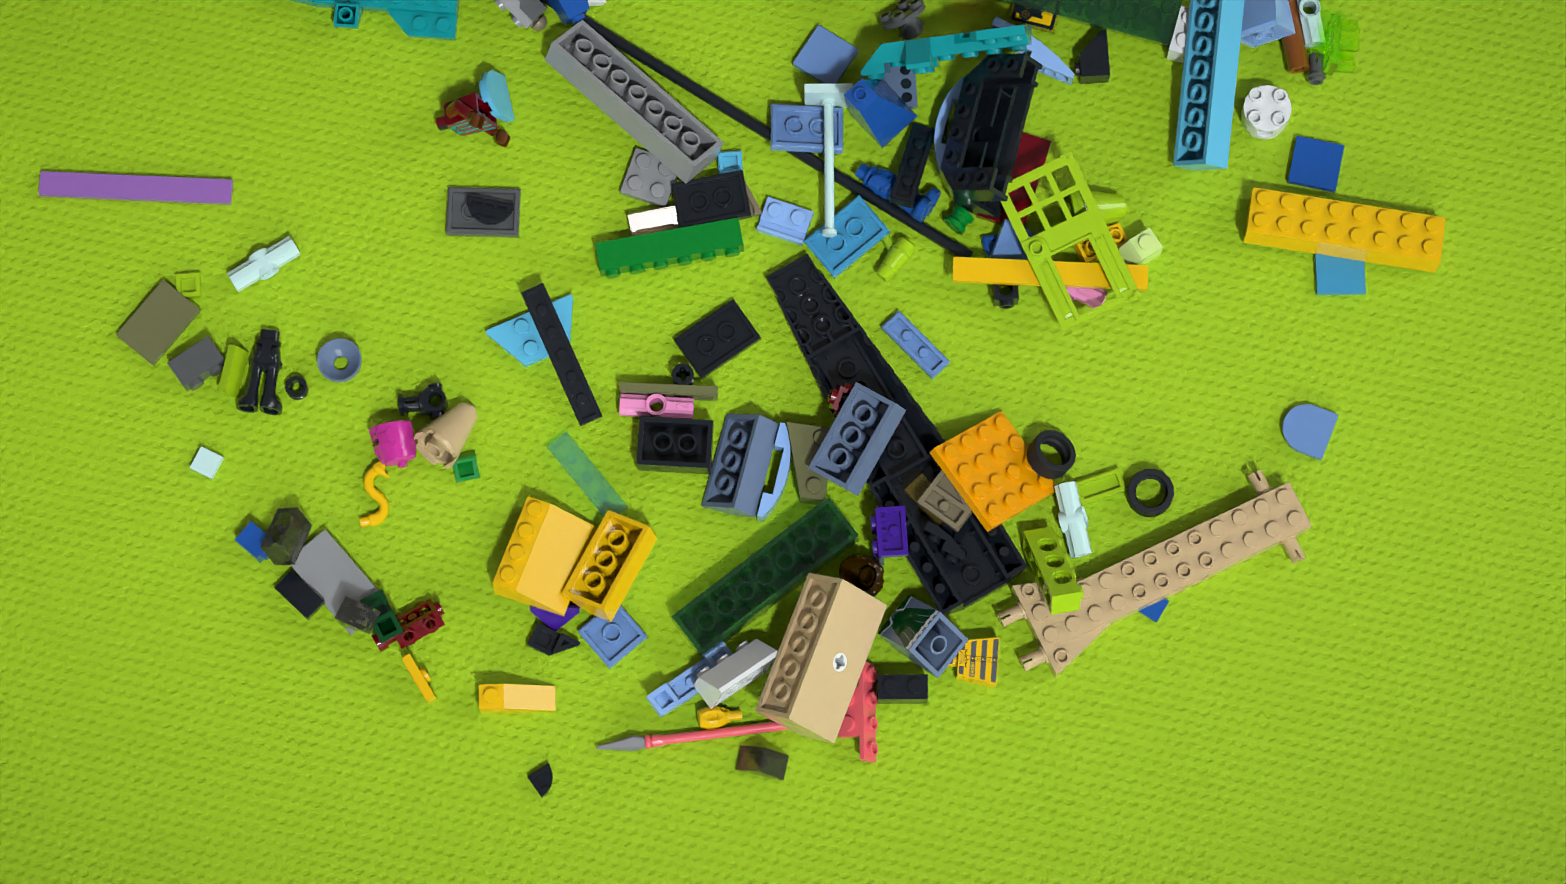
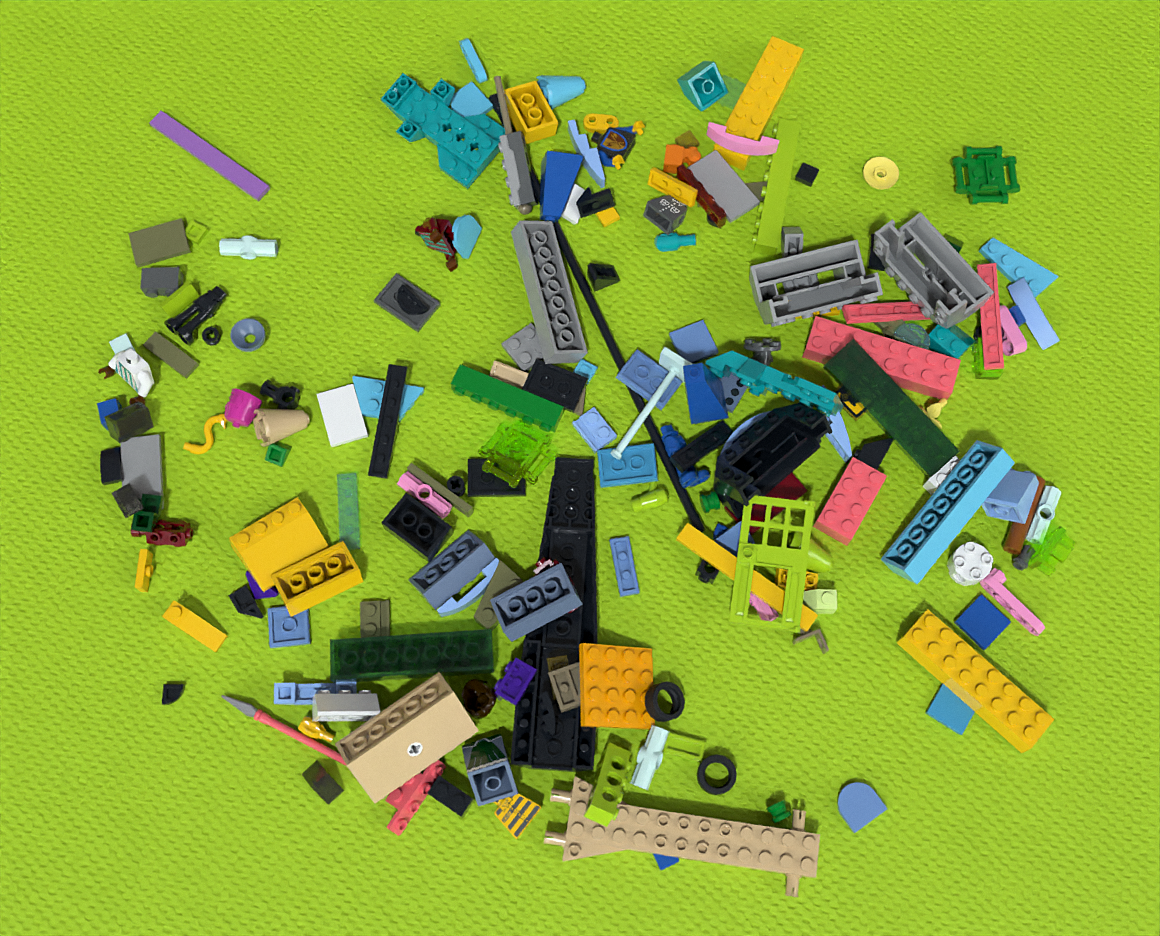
camera: 30 degrees right, 5 degrees down
none -> white torso [98,349,154,409]
none -> olive tile [143,331,199,379]
none -> white tile [317,384,369,447]
none -> olive plate [360,600,391,642]
none -> clear neon green brick [478,420,557,488]
none -> black slope [587,263,621,292]
none -> green wheel [766,800,792,824]
none -> dark tan bracket [793,628,829,654]
none -> coral brick [813,457,887,546]
none -> bright pink beam [980,568,1045,636]

